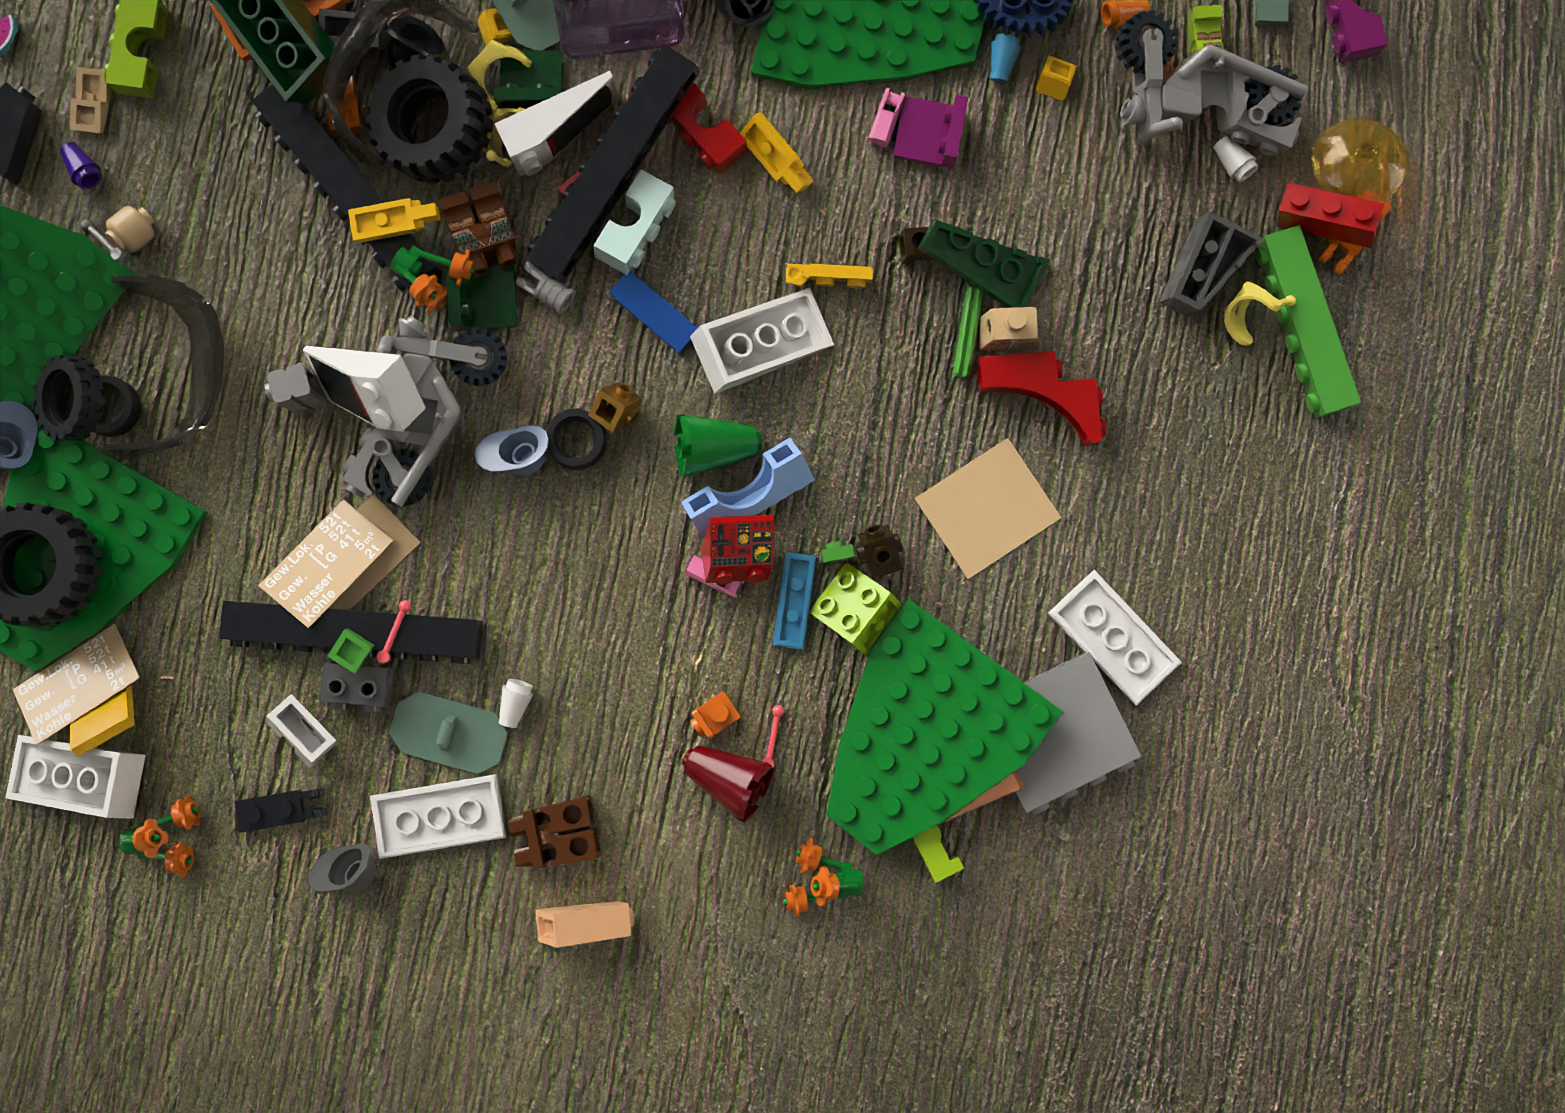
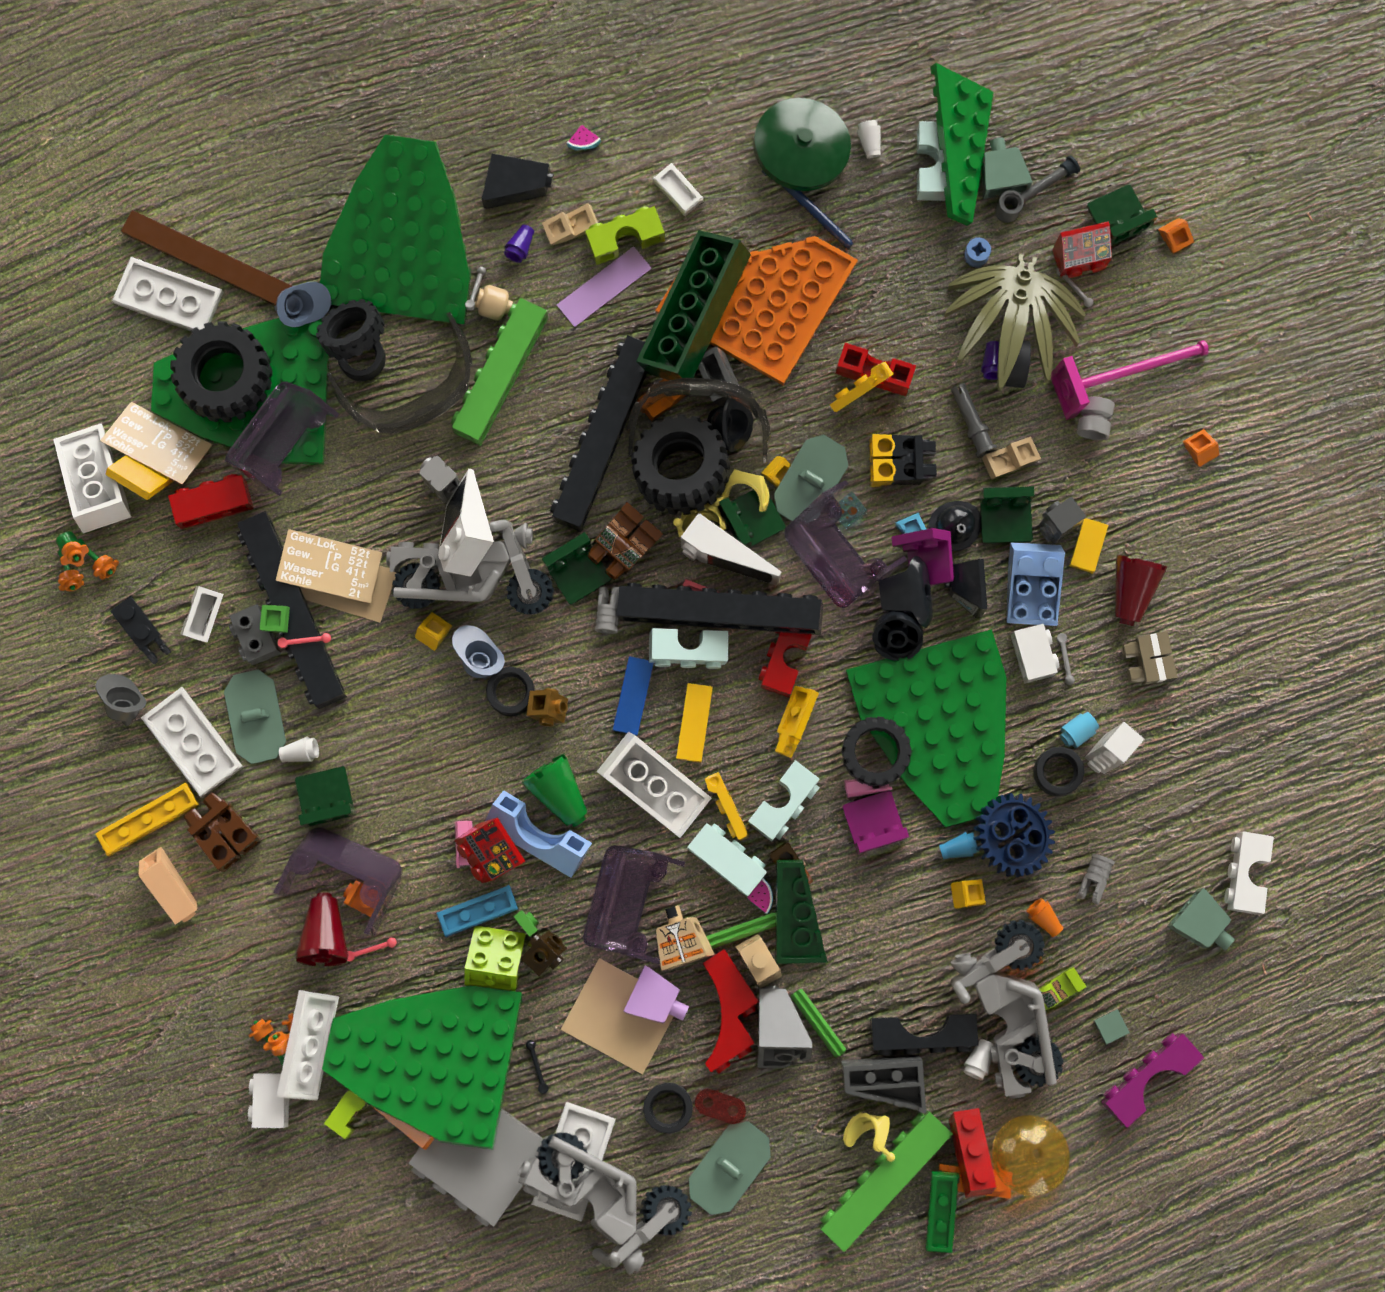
camera: 60 degrees right, 5 degrees down
yellow hinge [348,198,441,244] -> none
plant [389,245,474,314] -> none
none -> yellow tile [95,783,200,856]
none -> red brick [168,474,254,530]
none -> windscreen [225,381,339,496]
none -> white brick [248,1073,289,1128]
none -> windscreen [273,827,403,936]
none -> white tile [277,990,339,1101]
none -> dark green bracket [295,766,356,828]
none -> yellow slope [415,612,452,651]
none -> bright green brick [451,298,548,446]
none -> light grey piece [518,1133,692,1274]
none -> black hinge [526,1040,549,1094]
none -> lavender sticker [557,246,652,327]
none -> clear purple windscreen [583,845,685,964]
none -> lavender torso [623,966,689,1024]
none -> black tyre [643,1082,693,1134]
none -> tan torso [656,906,714,971]
none -> yellow tile [676,683,713,763]
none -> light aqua brick [687,823,767,897]
none -> sand green shield [689,1121,771,1215]
none -> clear red plate [695,1089,746,1124]
none -> dark pink tile [747,878,773,914]
none -> light aqua arch [748,760,820,842]
none -> slope [757,986,812,1068]
none -> bright green axle [791,989,846,1058]
none -> black tyre [841,717,912,787]
none -> black arch [870,1014,979,1055]
none -> green tile [925,1171,959,1253]

